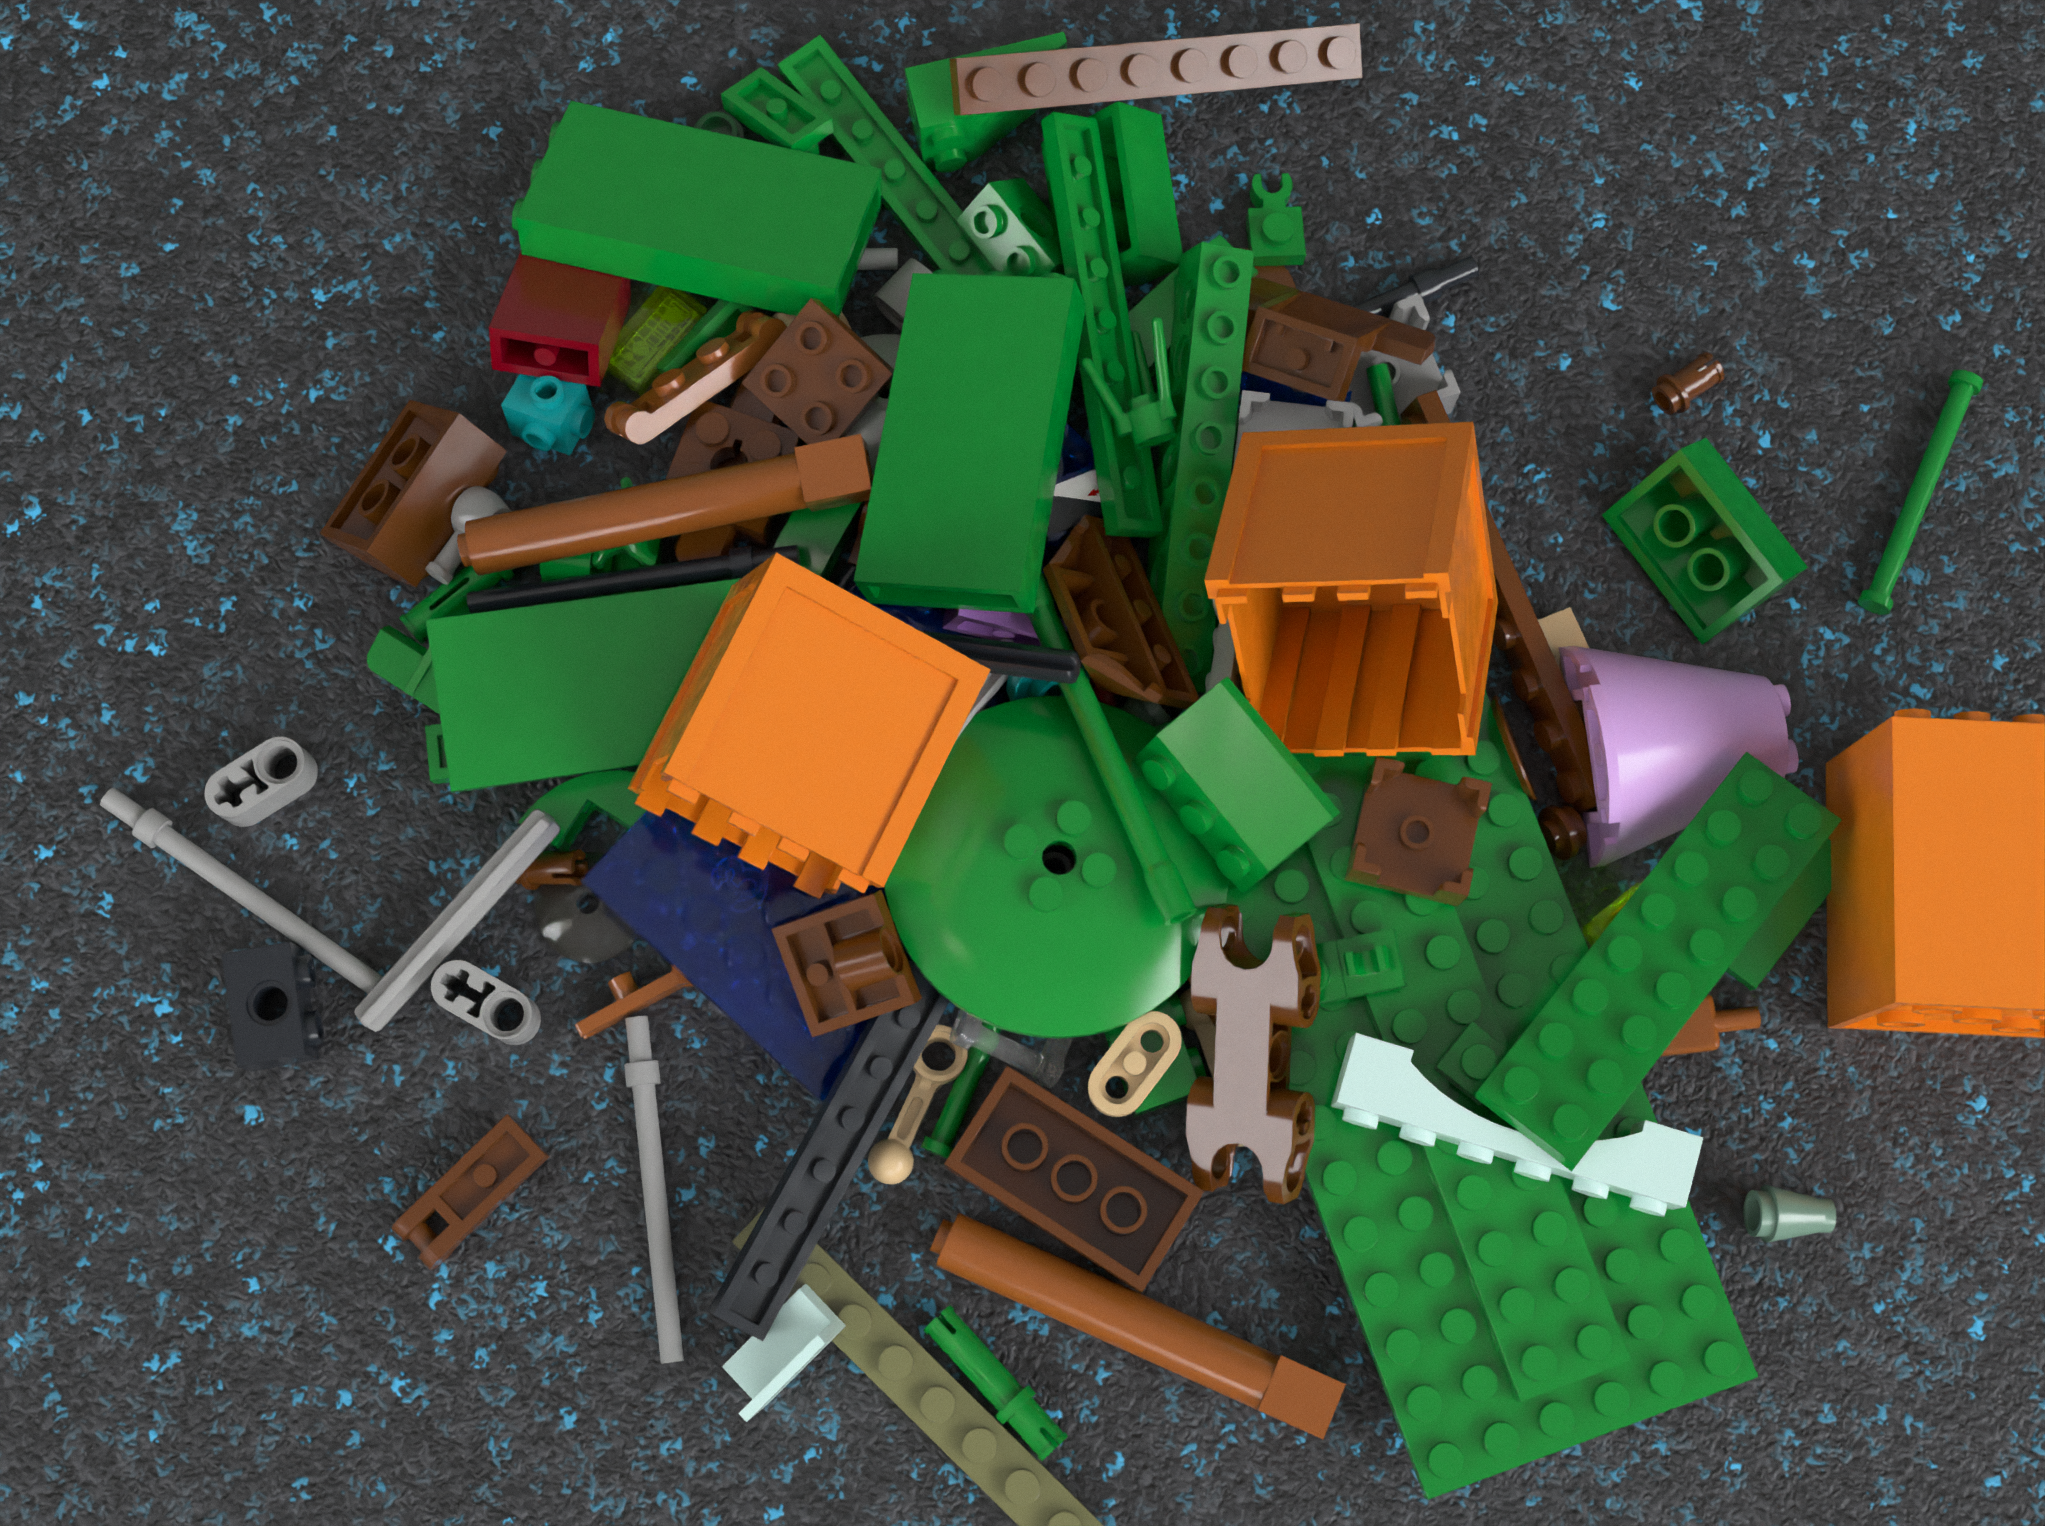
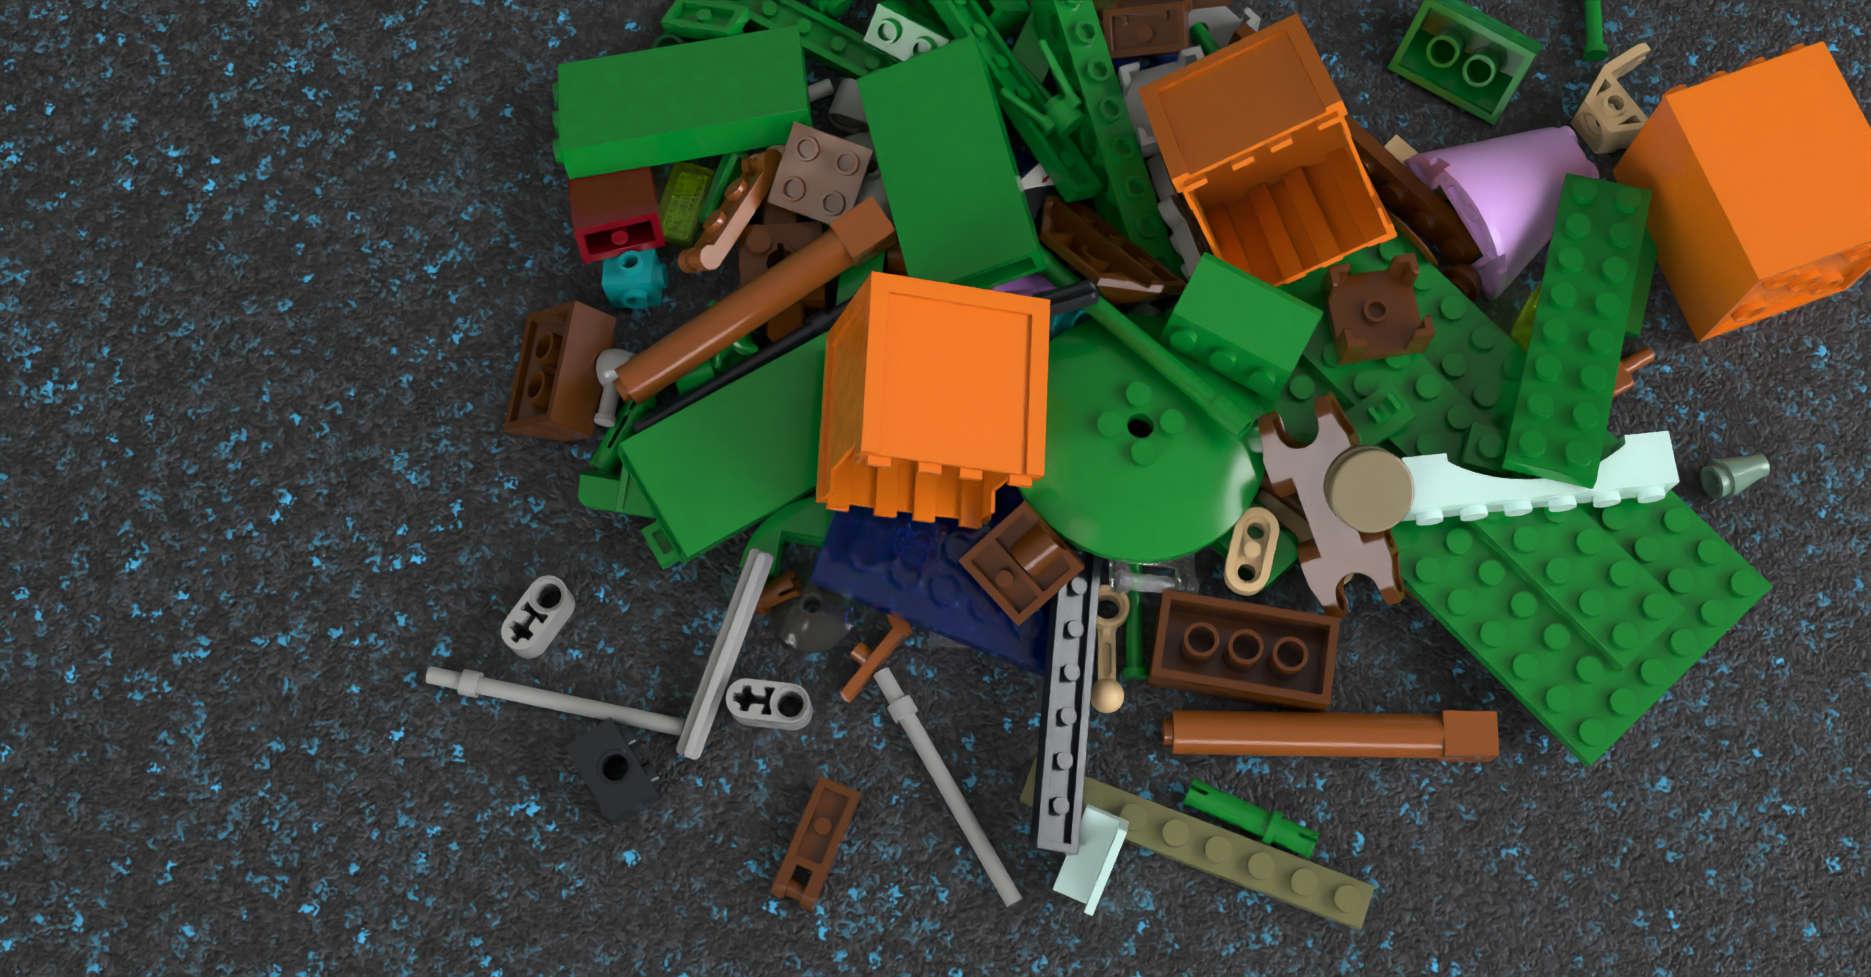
camera: 20 degrees left, 5 degrees down
none -> dark tan head [1323,445,1414,533]
none -> tan piece [1571,42,1651,154]

